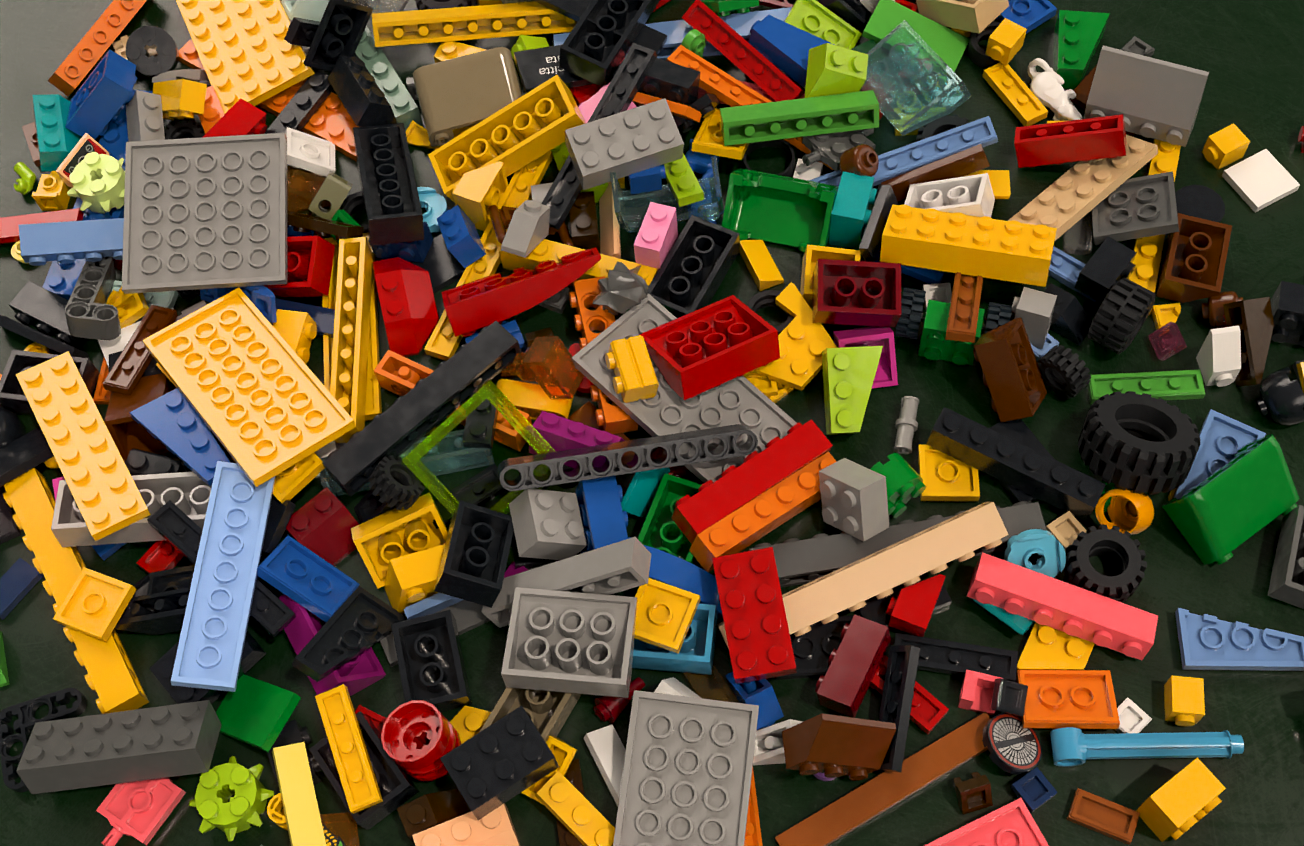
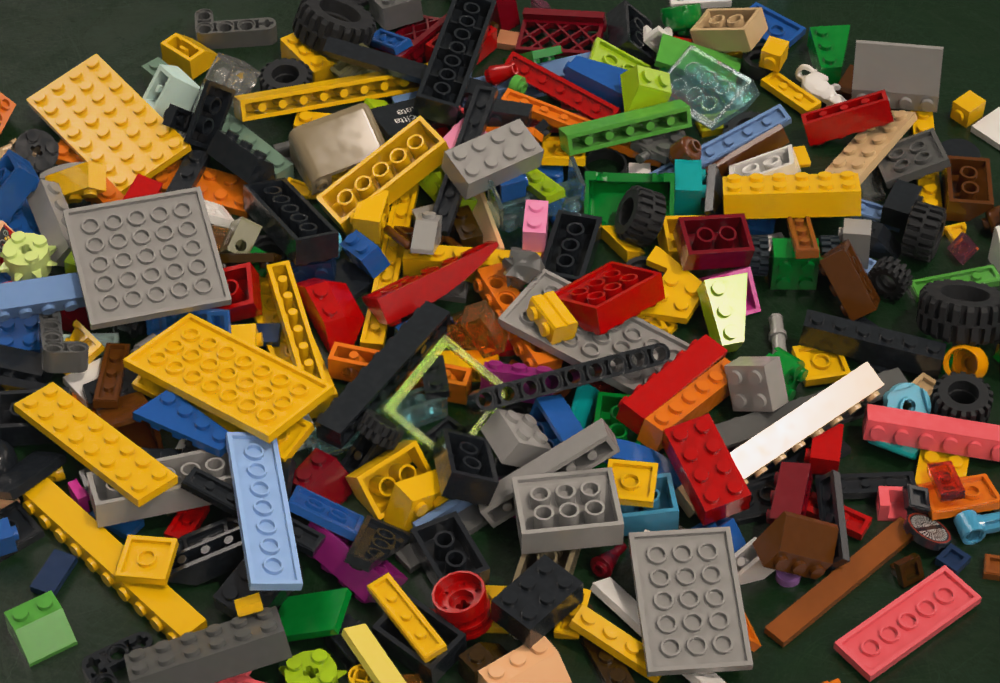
camera: 20 degrees left, 15 degrees down
none -> yellow tile [234,592,264,617]
none -> red cone [484,63,518,86]
none -> black tyre [614,185,666,247]
none -> clear red plate [927,461,965,502]

